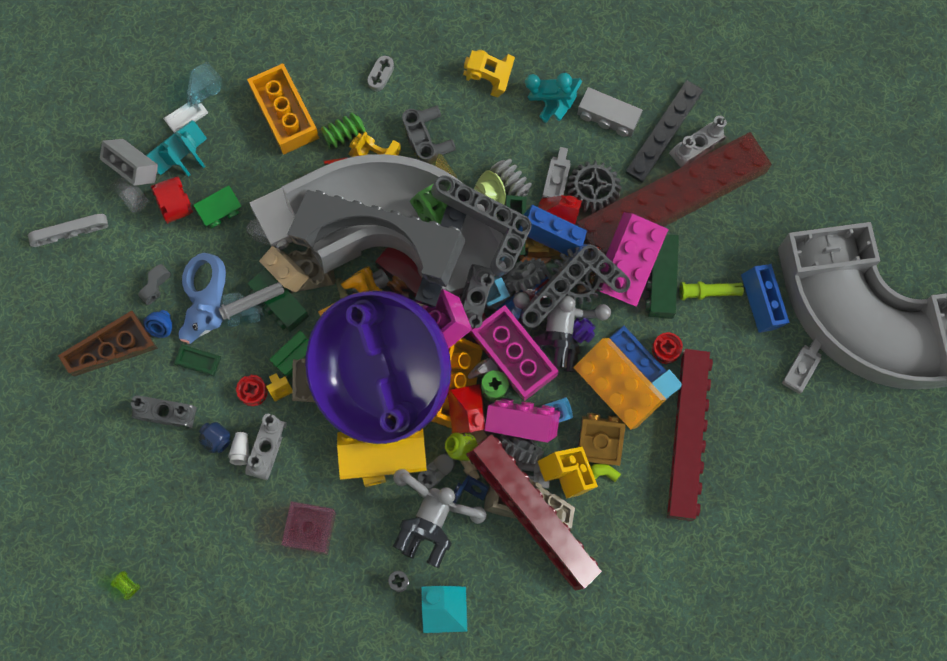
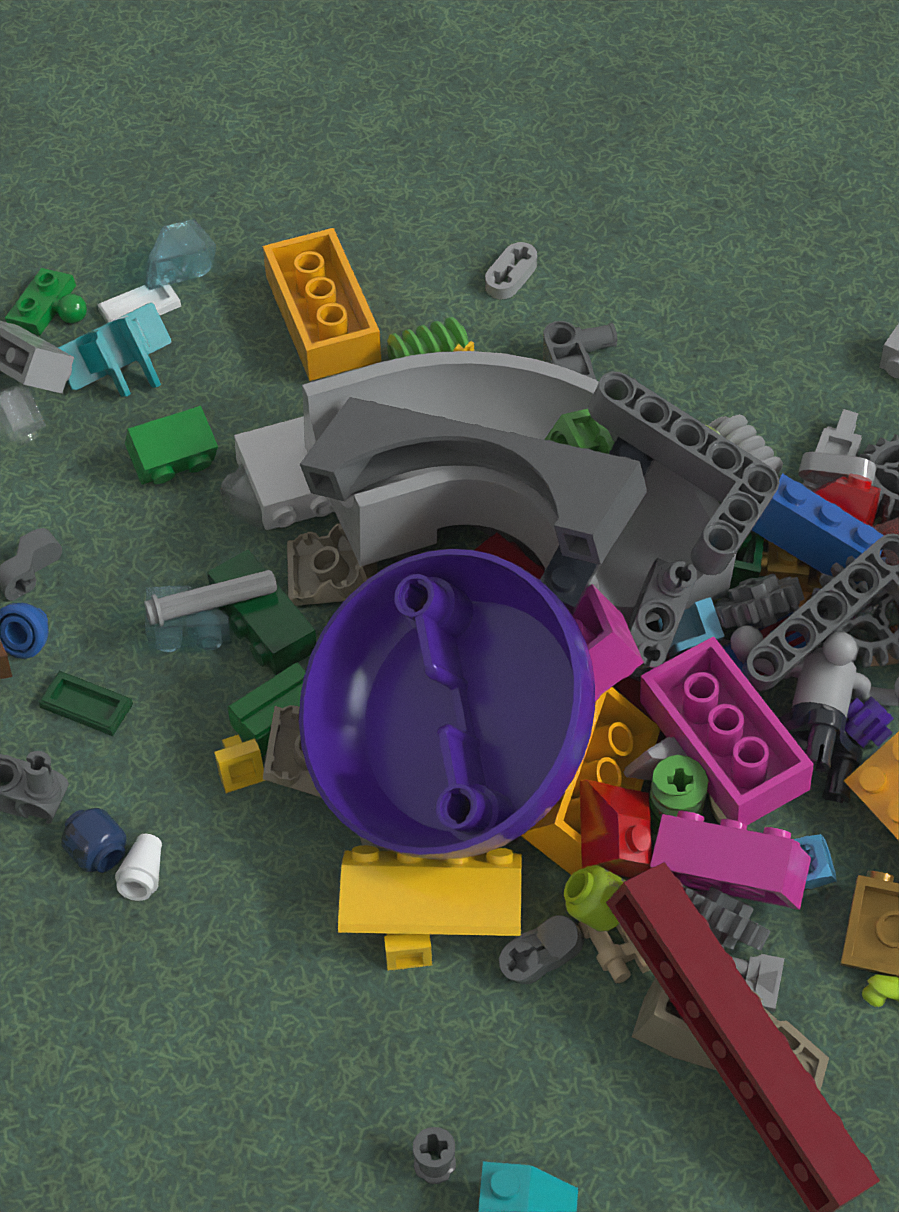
camera: 10 degrees right, 20 degrees down
red brick [151,176,193,224] -> none
medium blue animal [179,253,226,344] -> none
red wheel [236,375,268,407] -> none
light grey piece [245,414,287,480] -> none
tan brick [259,246,309,292] -> none
clear pink brick [281,501,336,555] -> none
wheel [392,469,487,568] -> none
dark blue bracket [453,475,489,504] -> none
yellow tile [463,50,515,97] -> none
teal piece [525,73,582,123] -> none
yellow brick [537,447,598,499] -> none
none -> green plate [5,268,87,336]
none -> light grey beam [798,452,876,486]

